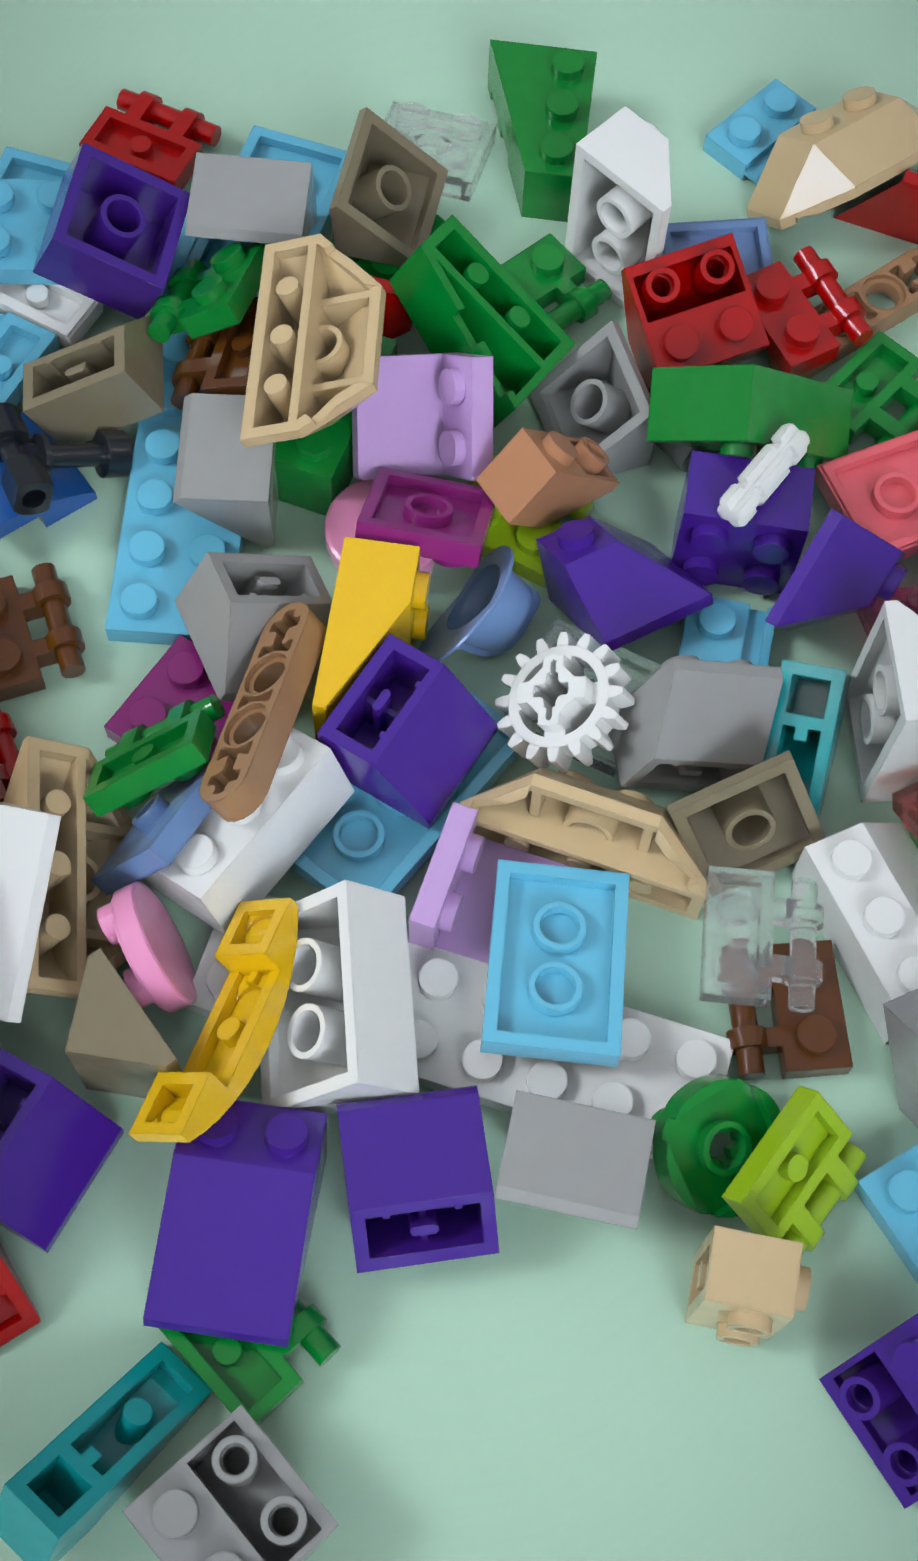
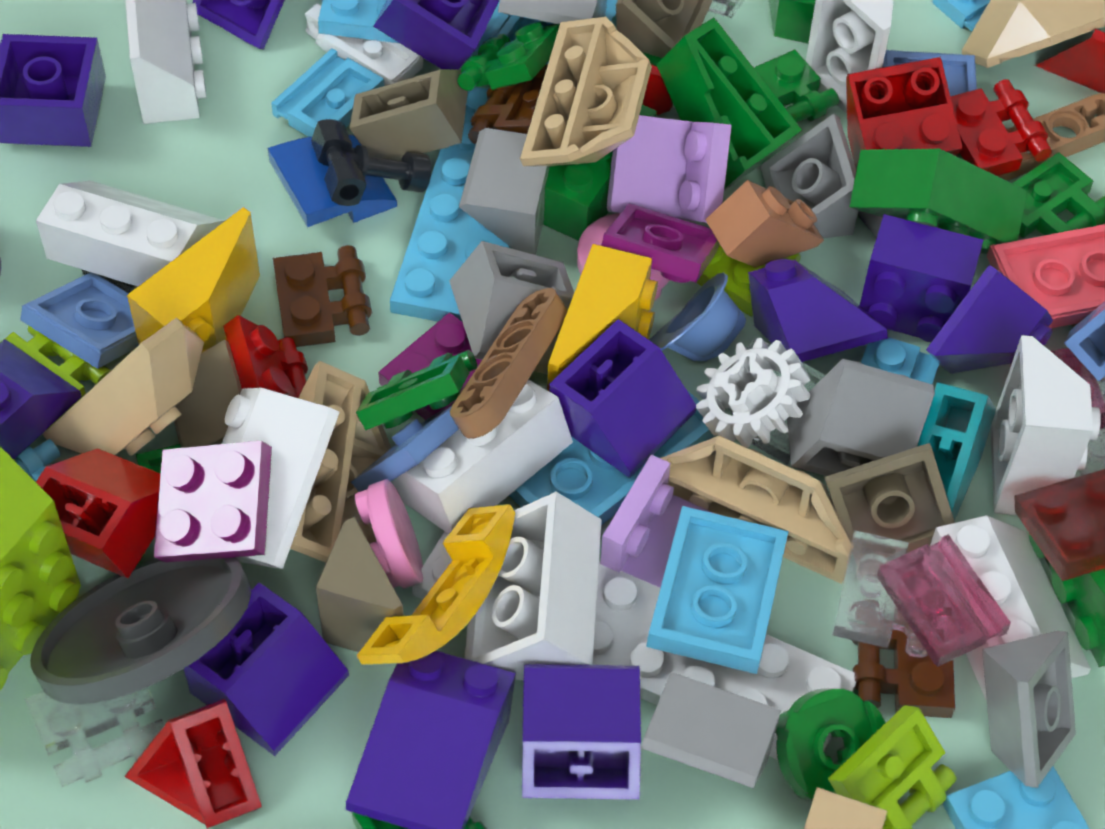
camera: 10 degrees right, 10 degrees down
white axle [717,423,810,527] -> none
none -> clear pink plate [876,534,1011,667]

